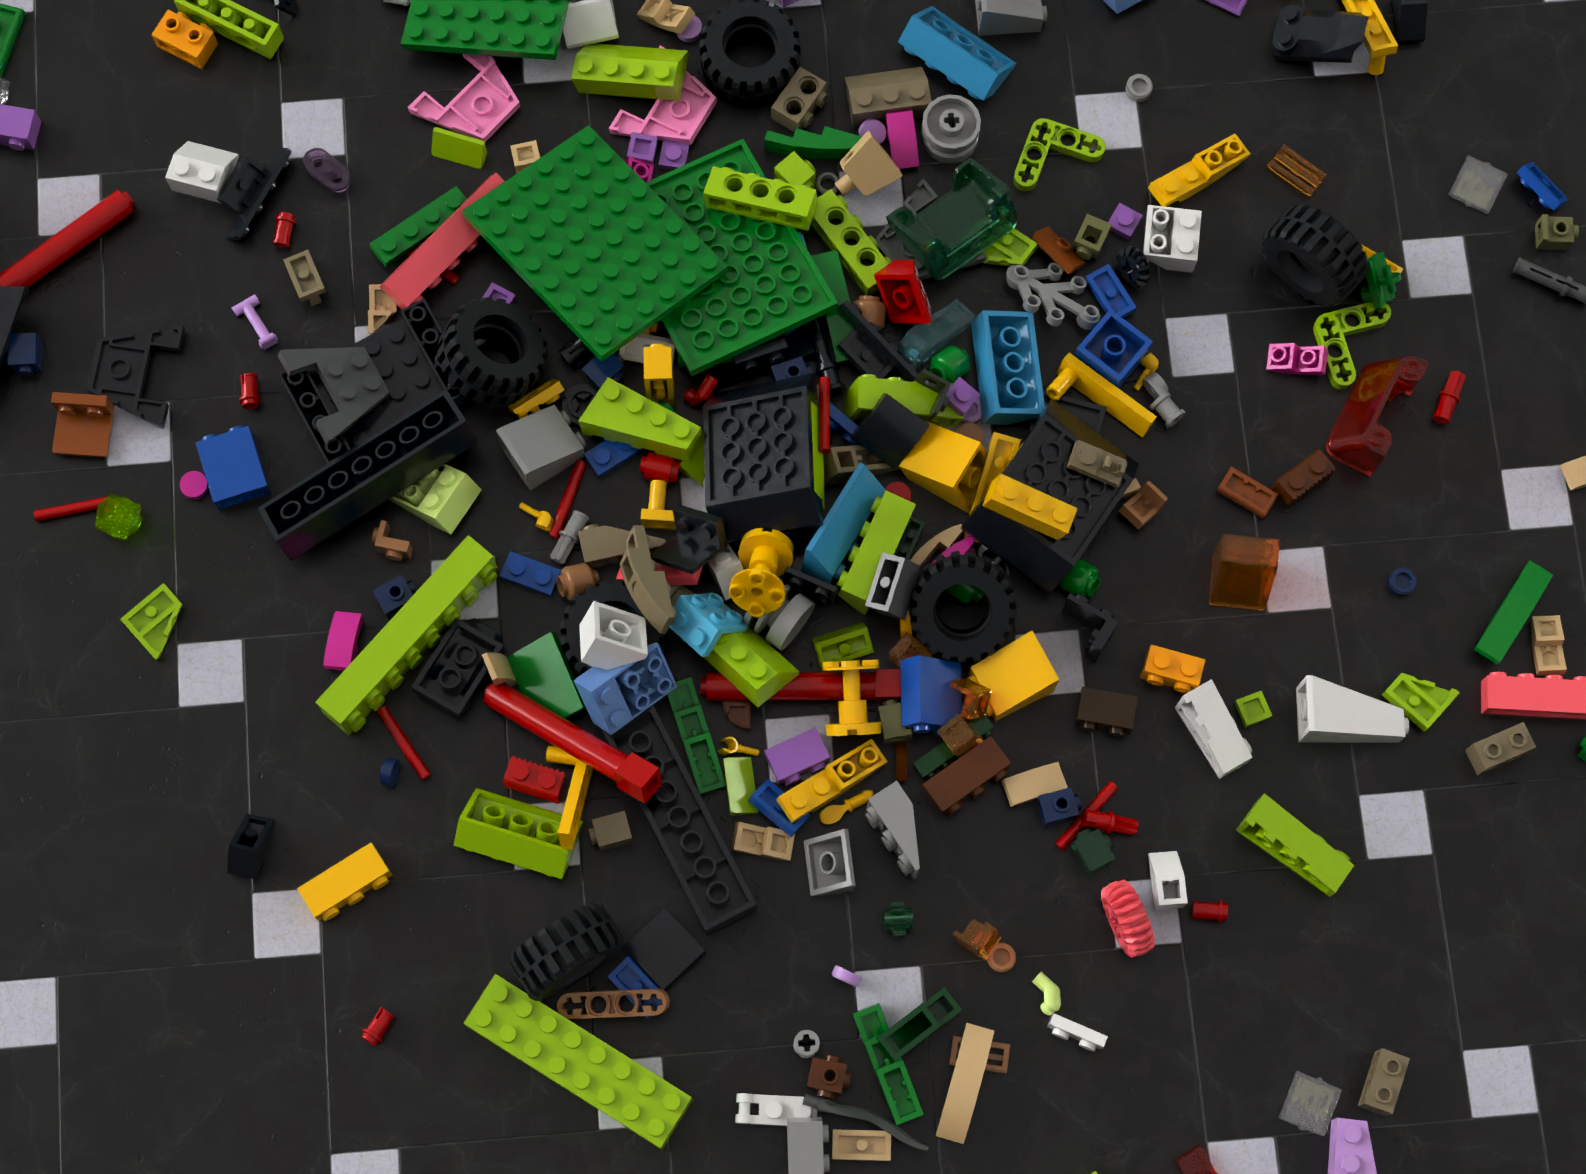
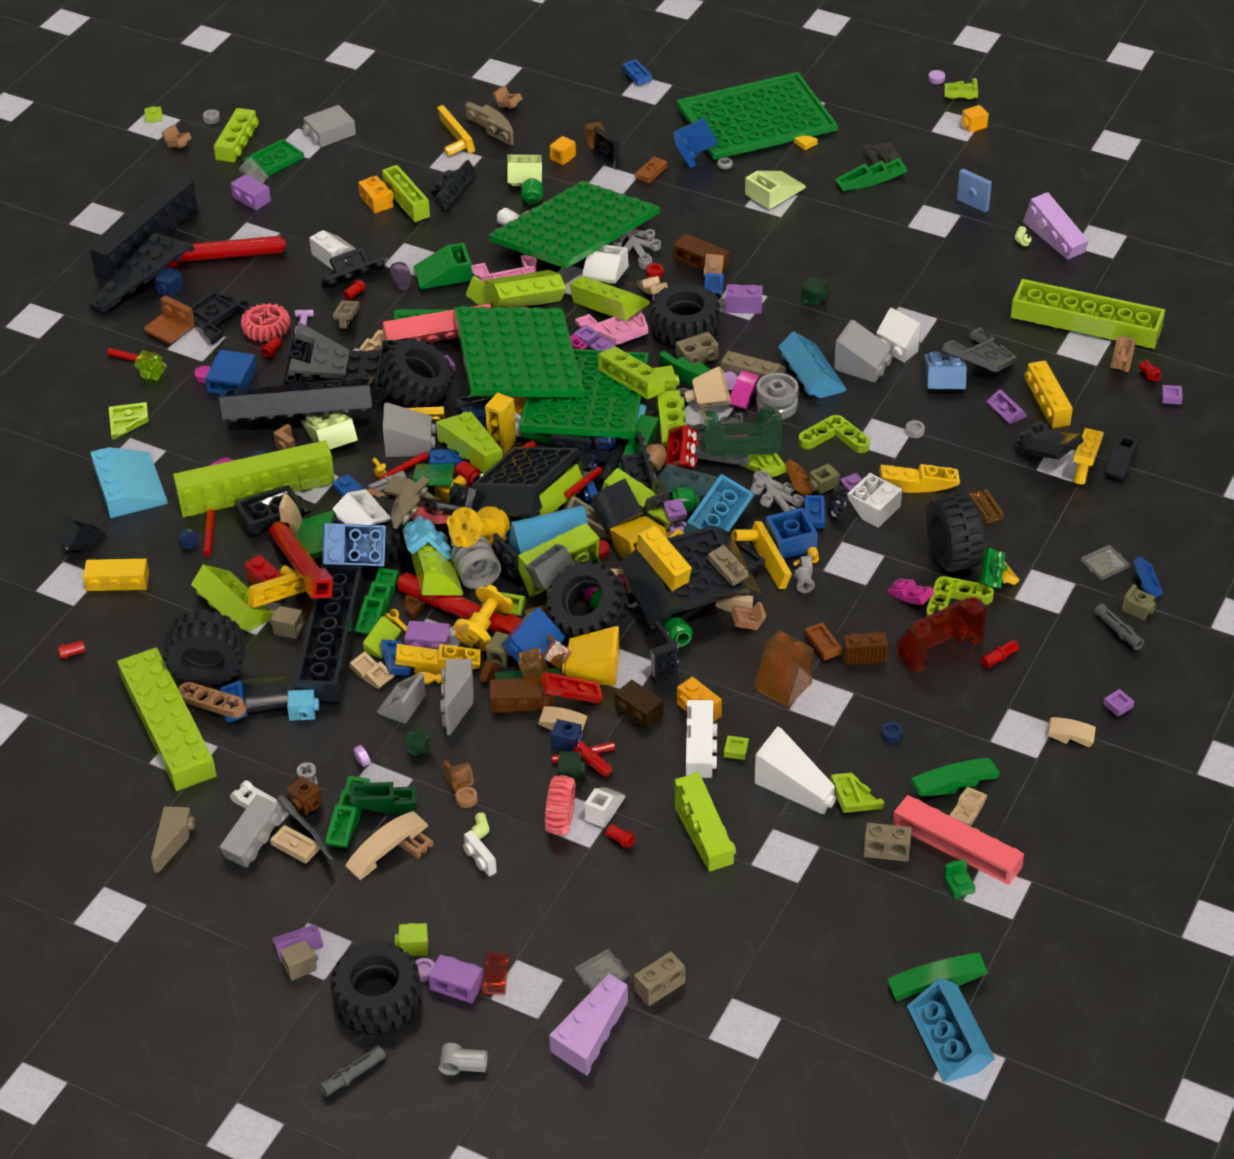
camera: 35 degrees right, 30 degrees down
none -> medium azure slope [90,447,168,518]
none -> coral gear [241,302,290,343]
none -> medium azure brick [287,690,319,721]
none -> green slope [413,243,472,289]
none -> green tile [413,463,455,486]
none -> lime slope [483,270,566,308]
none -> red plate [540,672,603,704]

